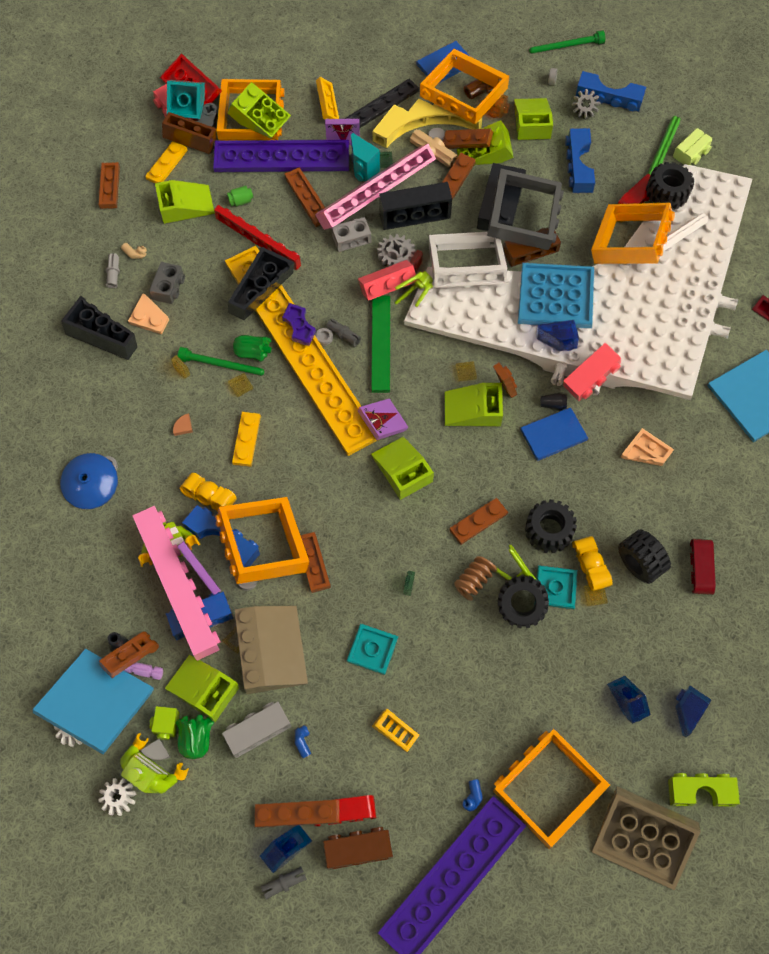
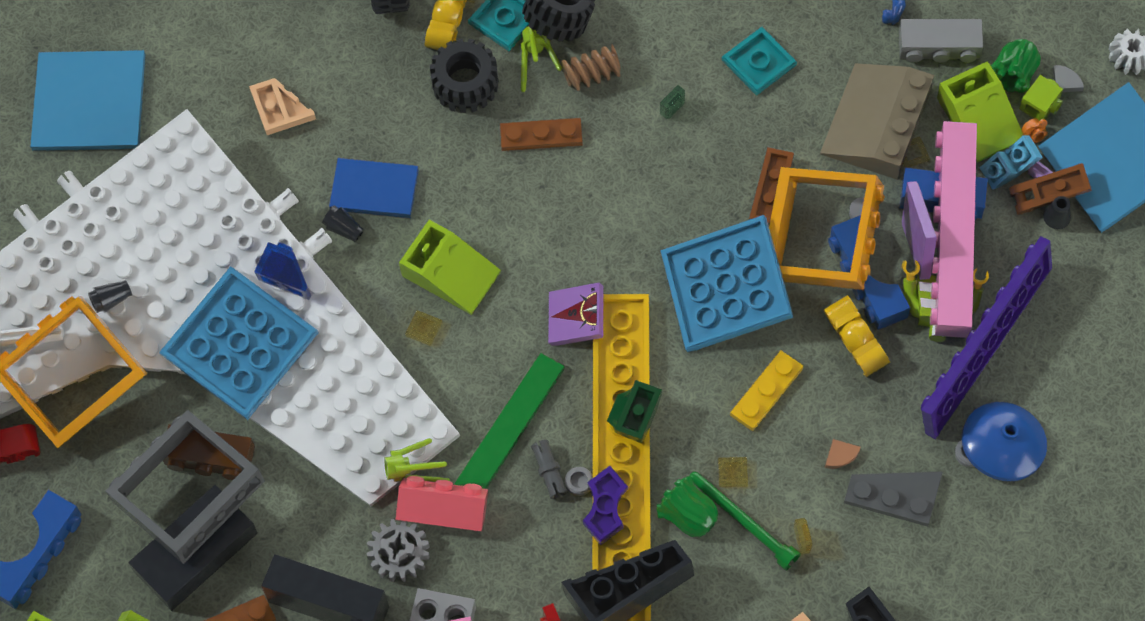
camera: 145 degrees left, 0 degrees up
lime torso [120,733,189,794] -> none
lime slope [371,436,434,500] -> none
clear red tile [410,250,423,273] -> none
white window [429,232,507,288] -> none
dark orange plate [493,362,518,398] -> none
coral brick [563,343,621,401] -> none
none -> black cone [88,280,132,313]
none -> dark green slope [607,380,662,443]
none -> dark azure tile [660,215,794,352]
none -> dark grey wing [844,472,943,527]
none -> dark purple plate [921,236,1052,440]
none -> medium azure slope [979,135,1043,190]
none -> orange plate [1021,118,1048,143]

